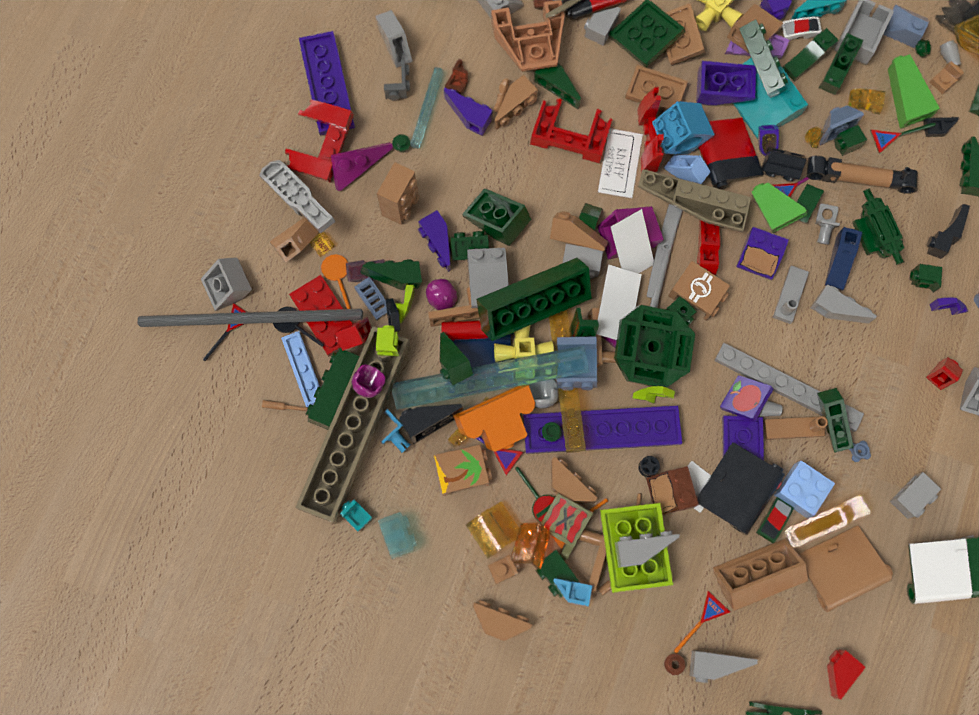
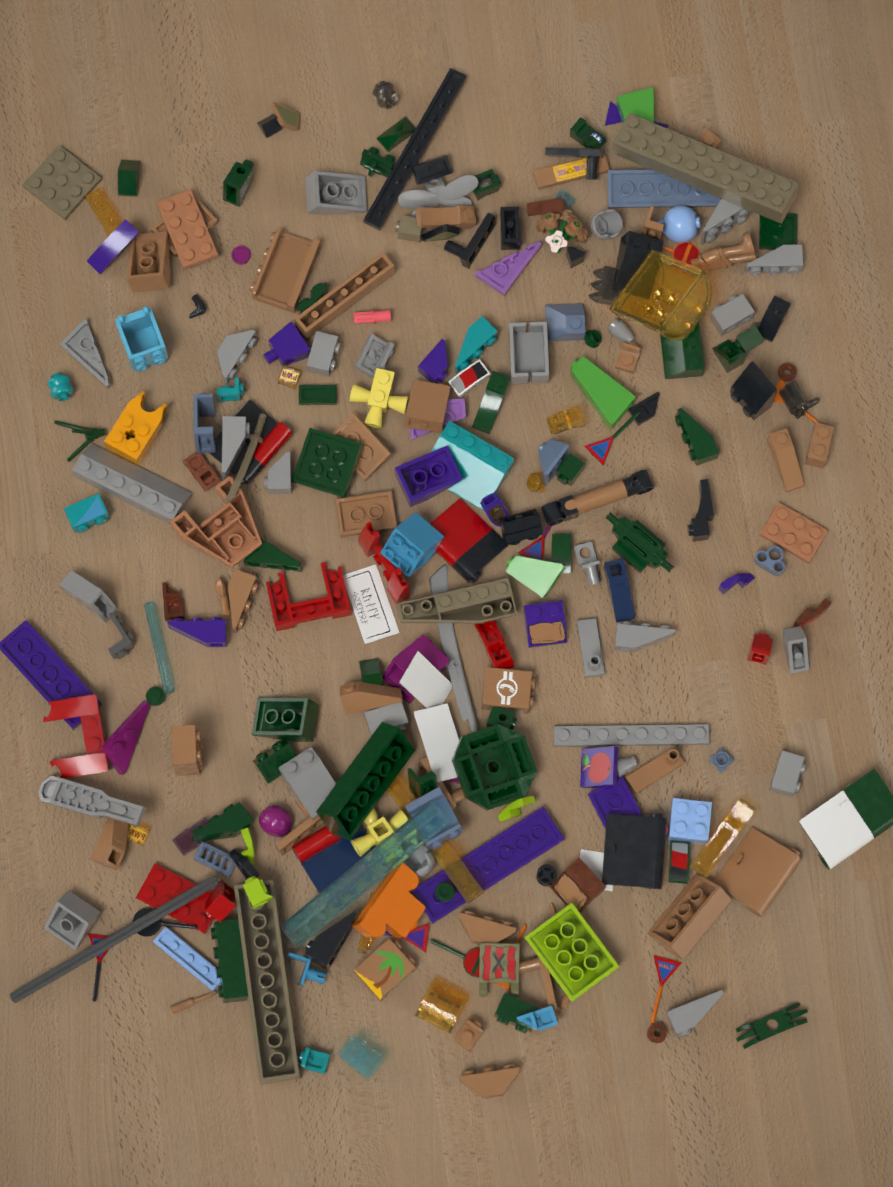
camera: 30 degrees left, 0 degrees up
orange piece [321,254,351,309] -> none
magenta hair [352,364,386,398] -> none
dark purple slope [418,210,451,272] -> none
dark green slope [440,332,473,385] -> none
clear orange bracket [510,523,550,568] -> none
light grey slope [615,531,679,568] -> none
light blue slope [664,155,710,184] -> none
brick [739,19,788,98] -> none
dark green slope [817,388,854,453] -> none
dark green slope [819,33,864,95] -> none
red slope [827,650,866,700] -> none
dark green window [909,264,942,293] -> none

